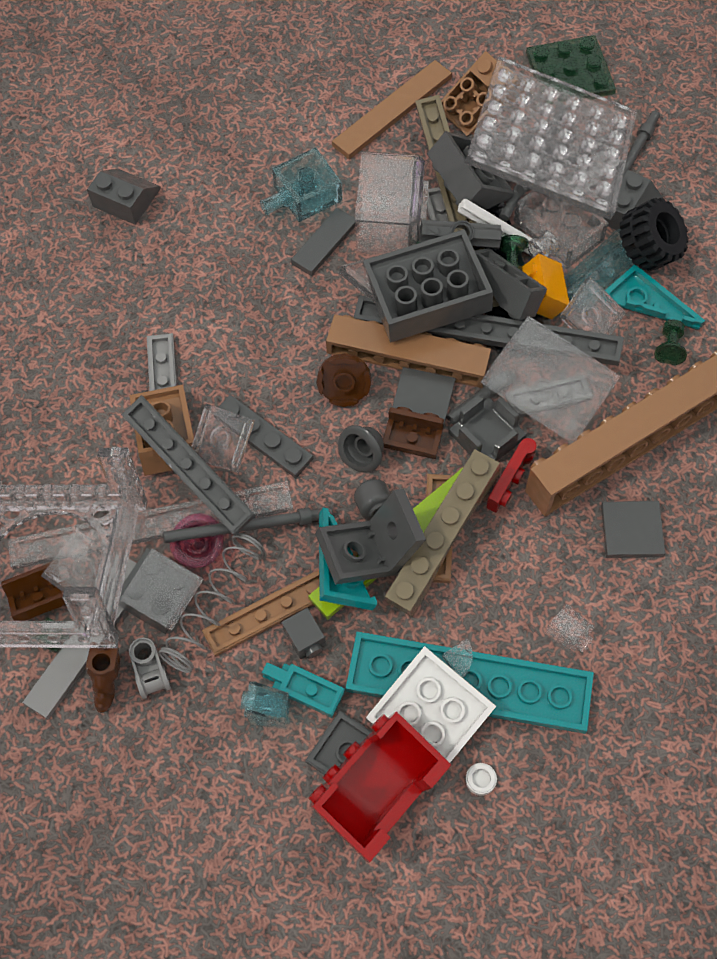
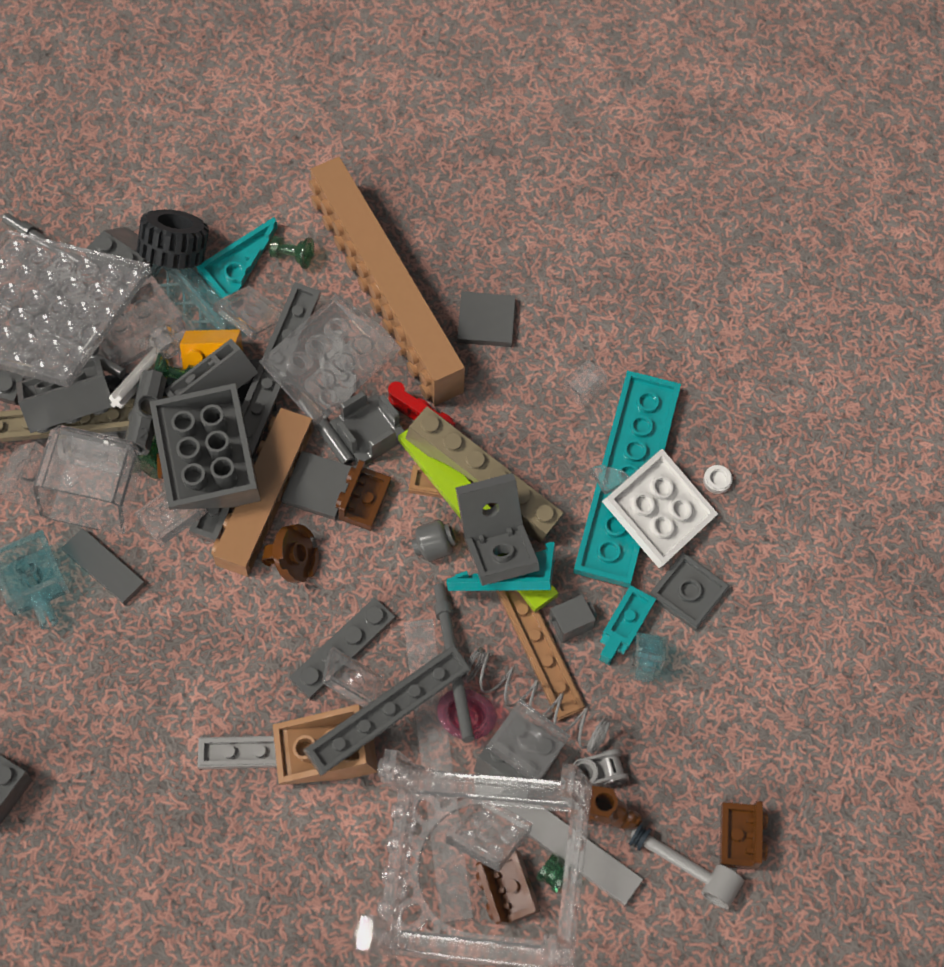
camera: 90 degrees left, 0 degrees up
red cylinder [308,711,451,863] -> none
dark grey hat [338,425,384,472] -> none
none -> light grey piece [629,823,744,910]
none -> reddish brown bracket [719,801,768,870]

